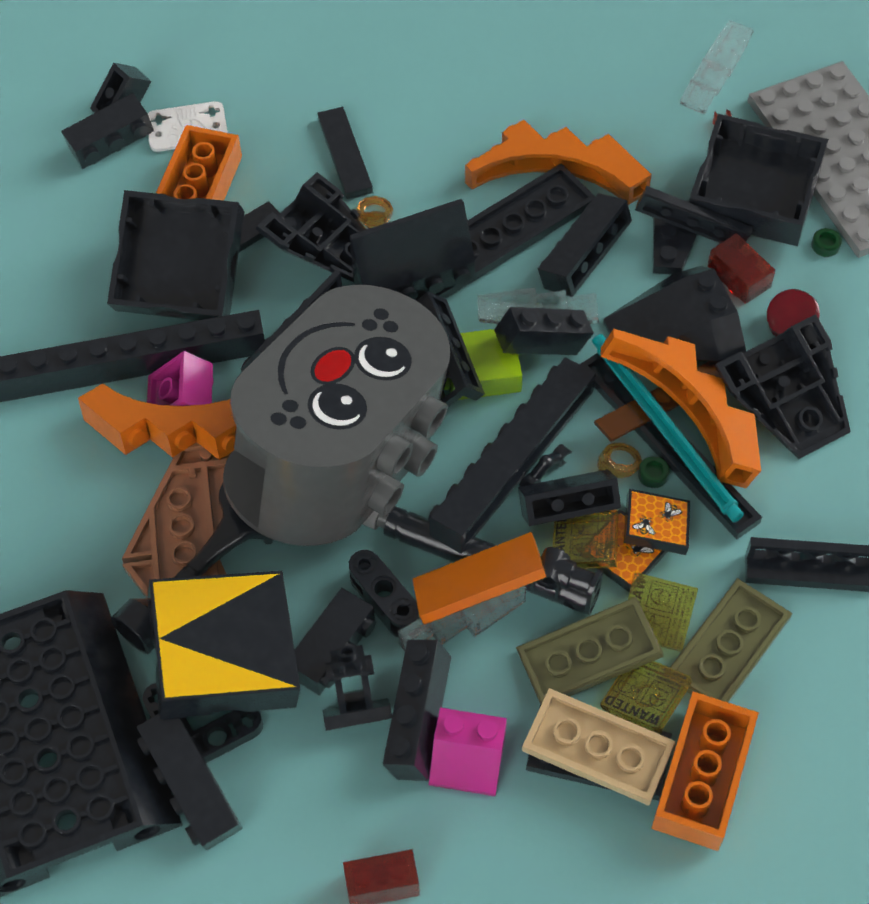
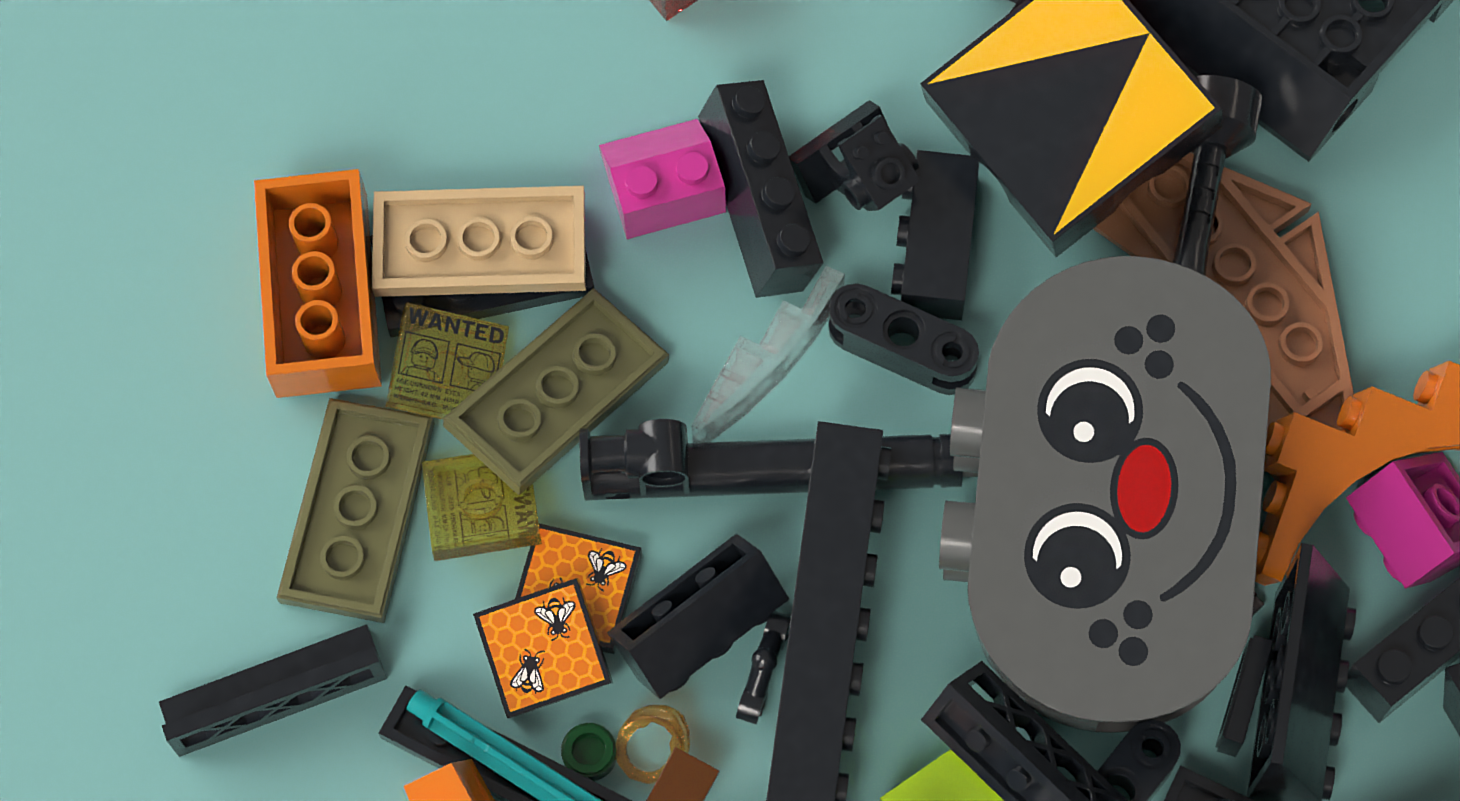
camera: 155 degrees right, 10 degrees up
orange tile [412,532,547,624] -> none
clear yellow tile [552,510,619,569] -> none

